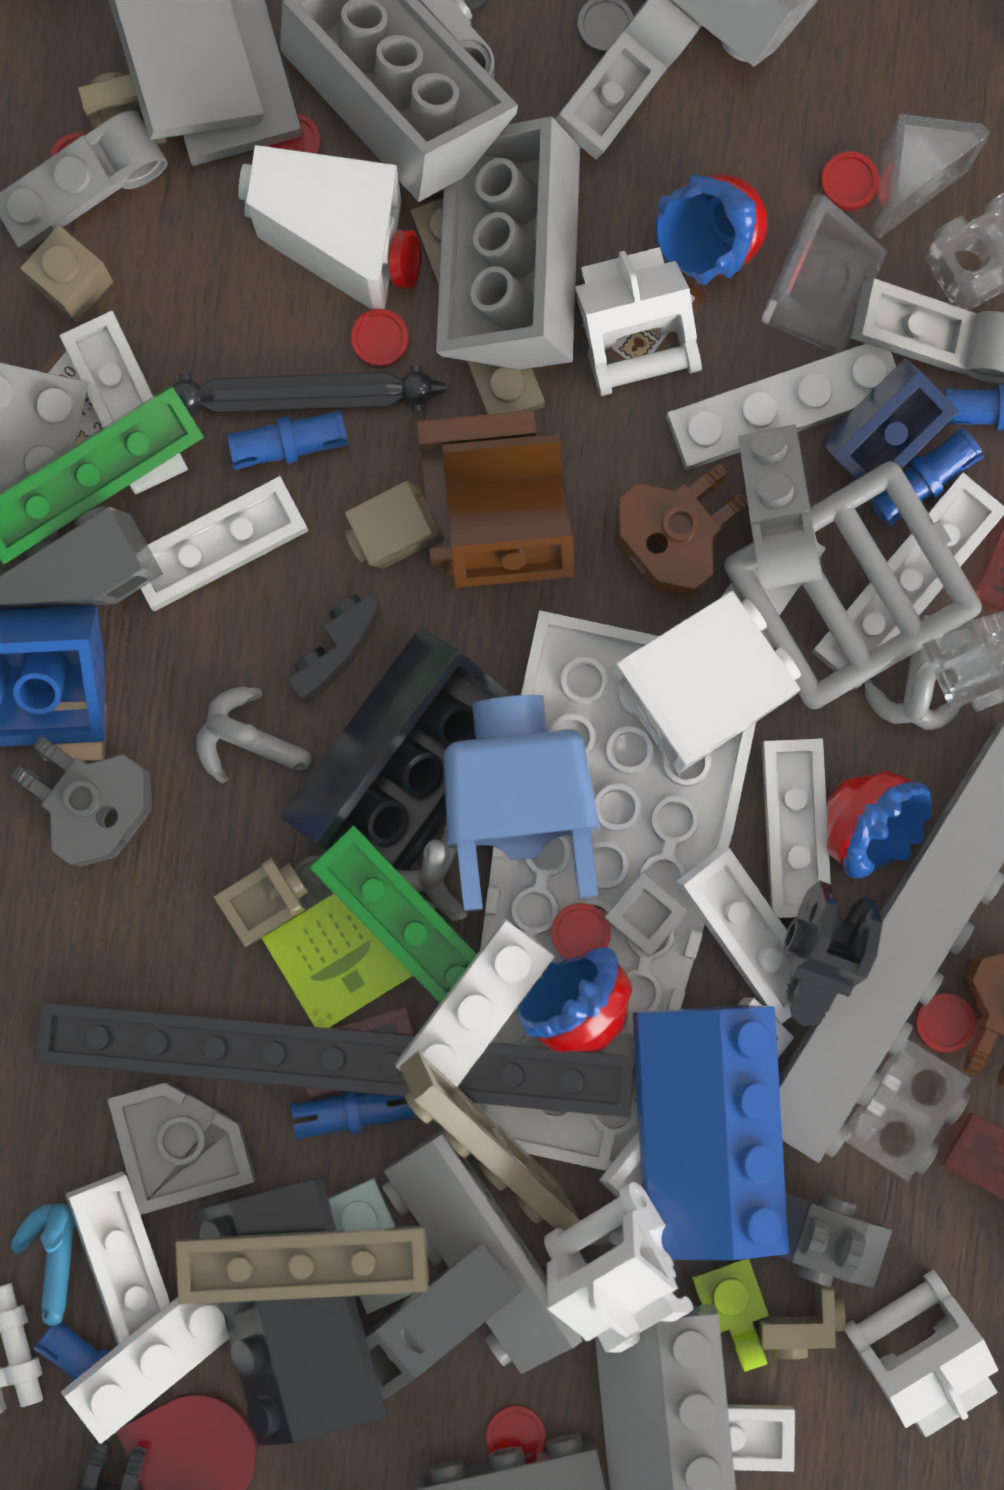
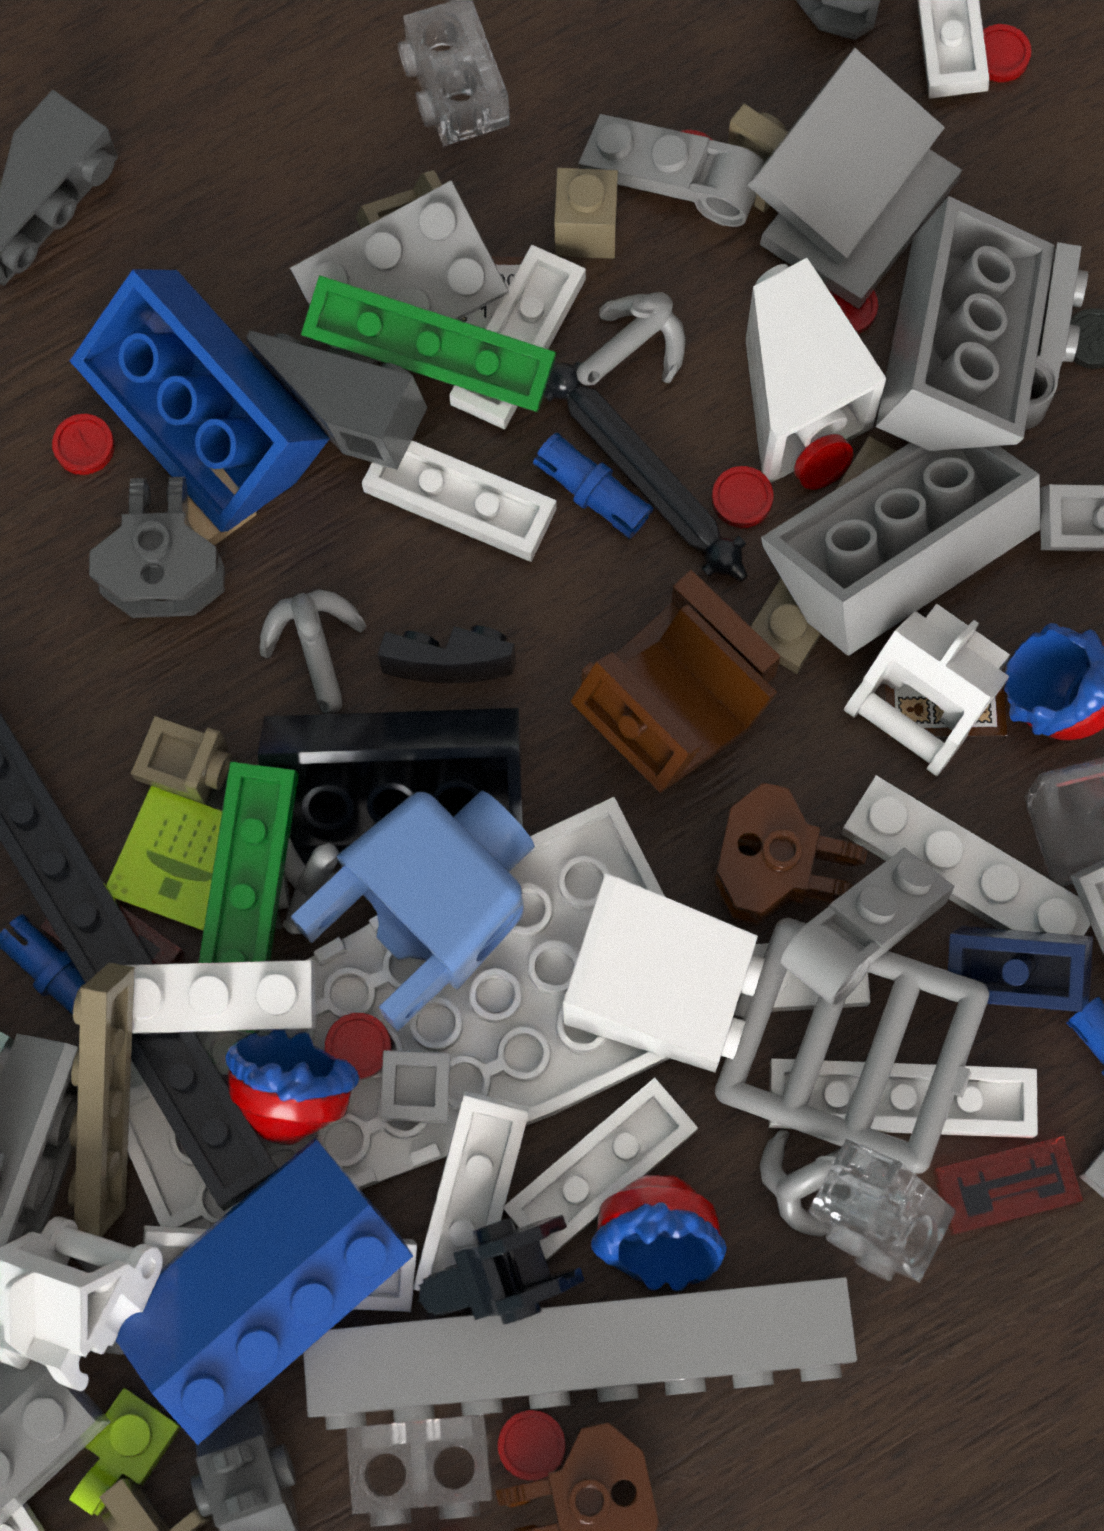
camera: 55 degrees right, 10 degrees down
dark tan brick [345,481,444,569] -> none
blue pin [868,428,984,527] -> none
none -> light grey piece [576,292,686,386]

